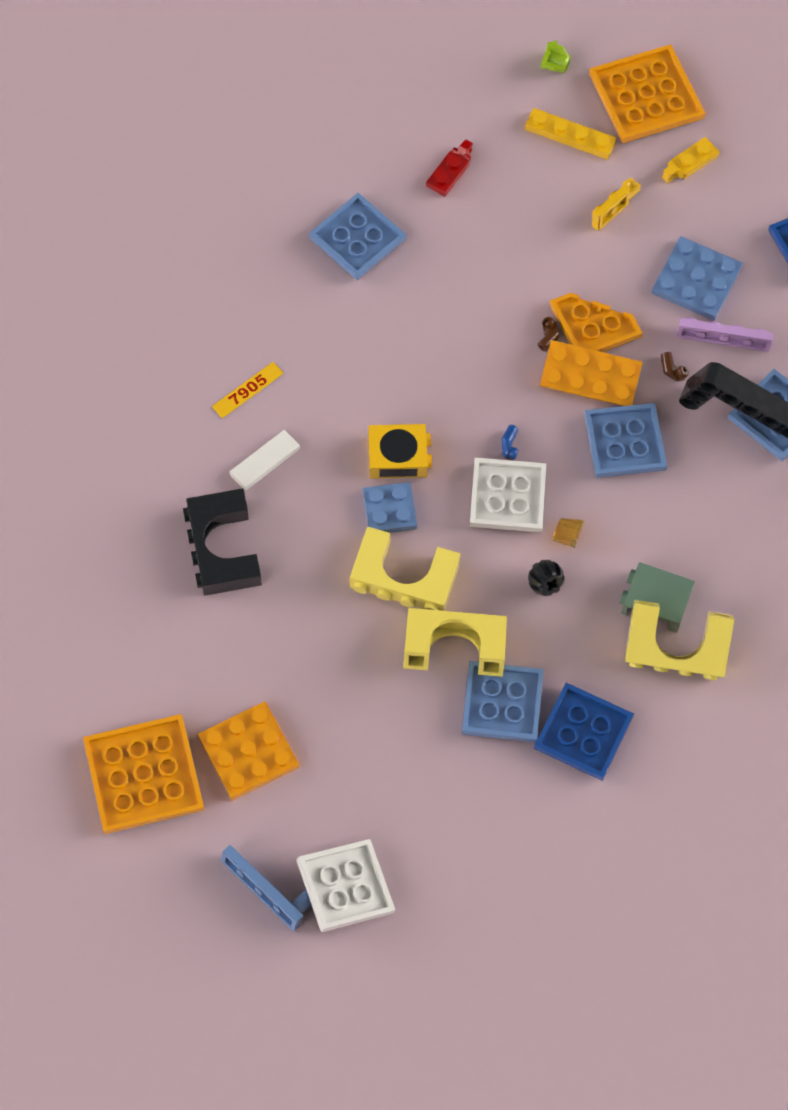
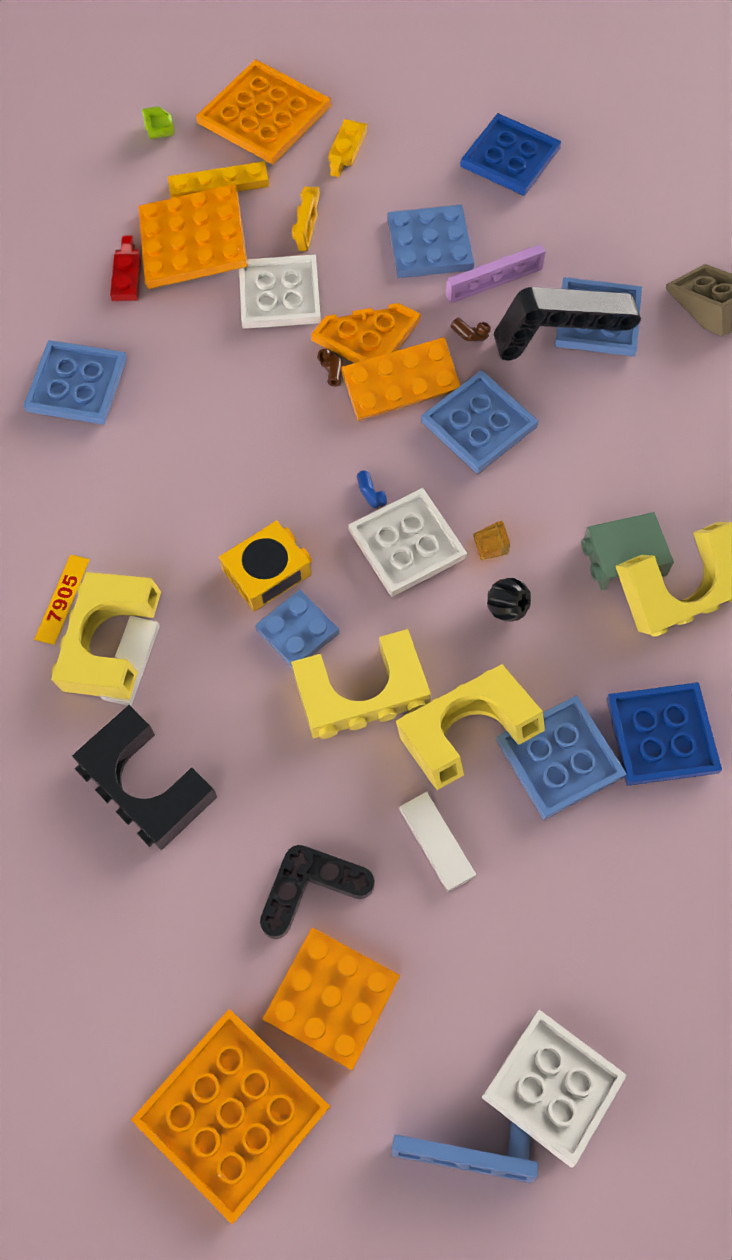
camera: 30 degrees left, 0 degrees up
none -> light yellow arch [51,572,161,700]
none -> light orange plate [138,184,248,289]
none -> white plate [239,255,321,329]
none -> black beam [260,845,375,939]
none -> white tile [399,792,476,892]

